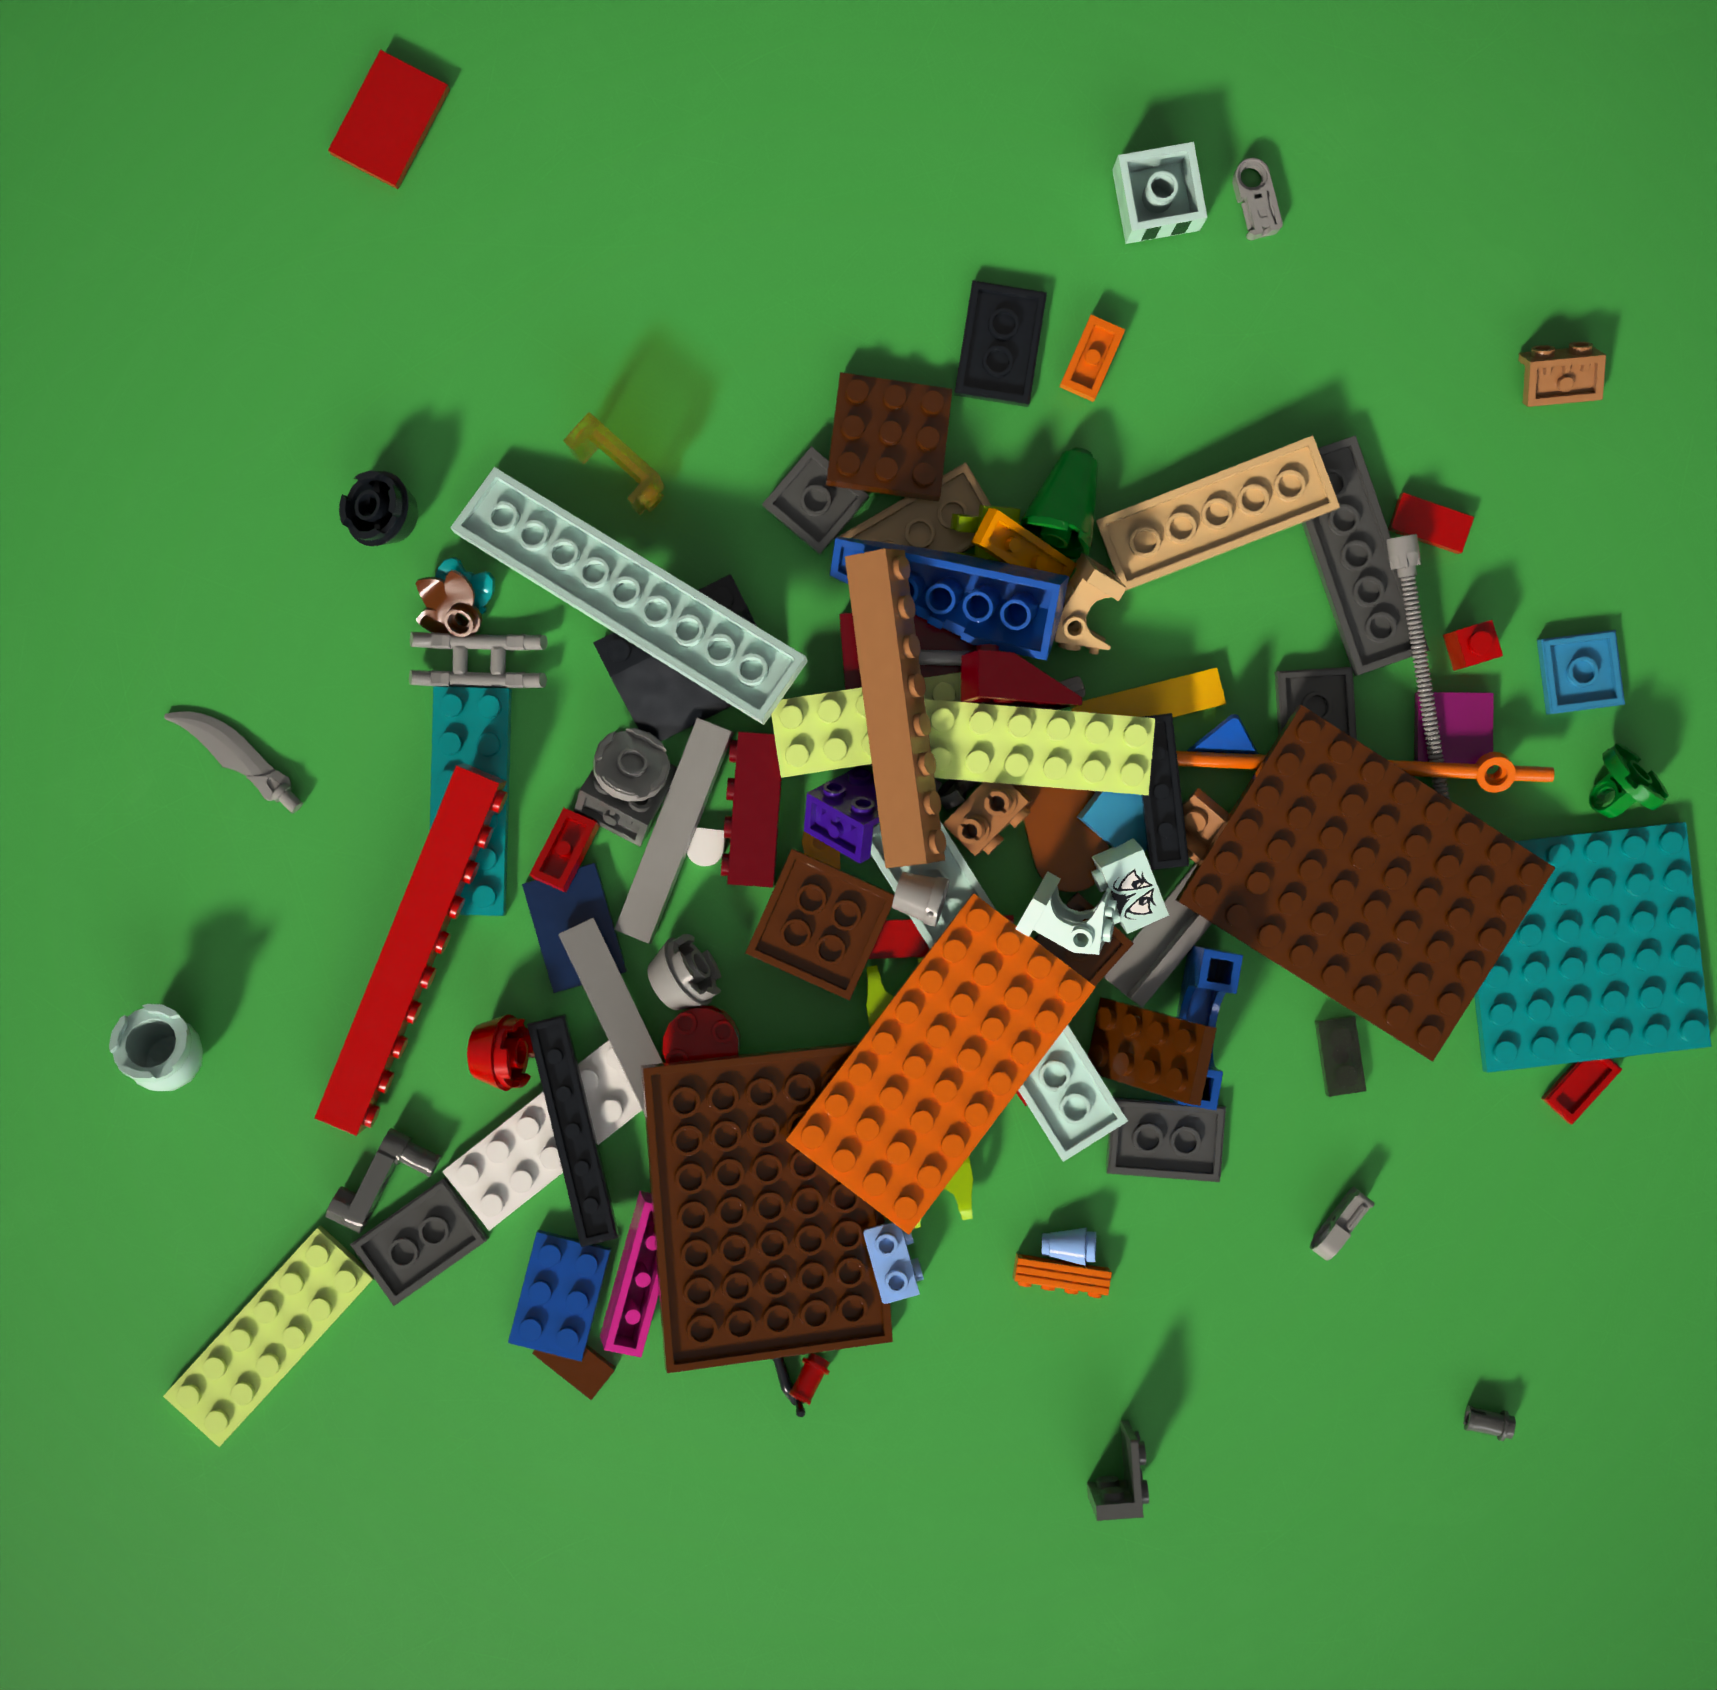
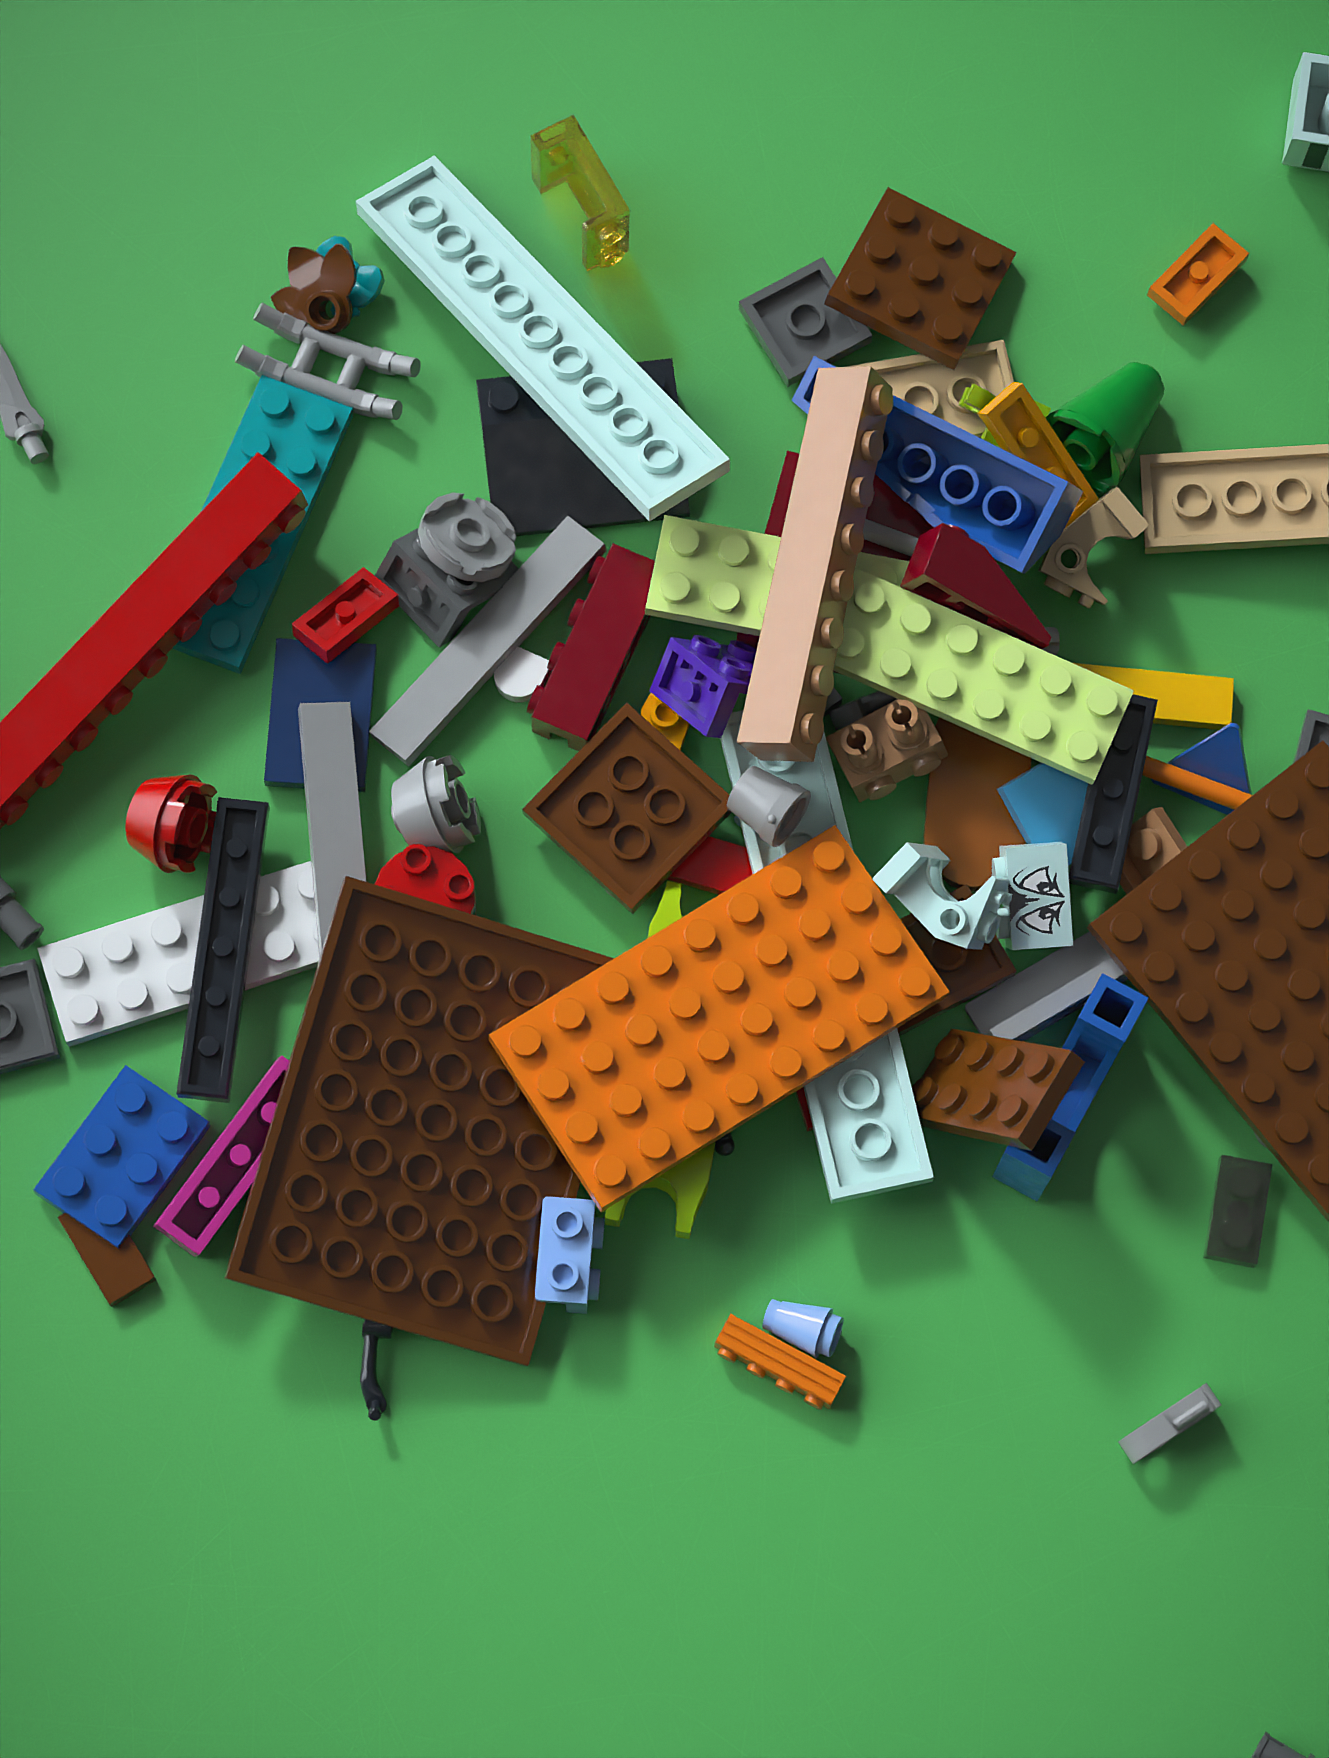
camera: 15 degrees right, 15 degrees down
black cone [339,471,418,546] -> none
red pin [789,1353,830,1405] -> none
black tile [954,280,1047,407] -> none
dark grey bracket [1087,1420,1149,1521] -> none
dark grey tile [1106,1097,1226,1182] -> none

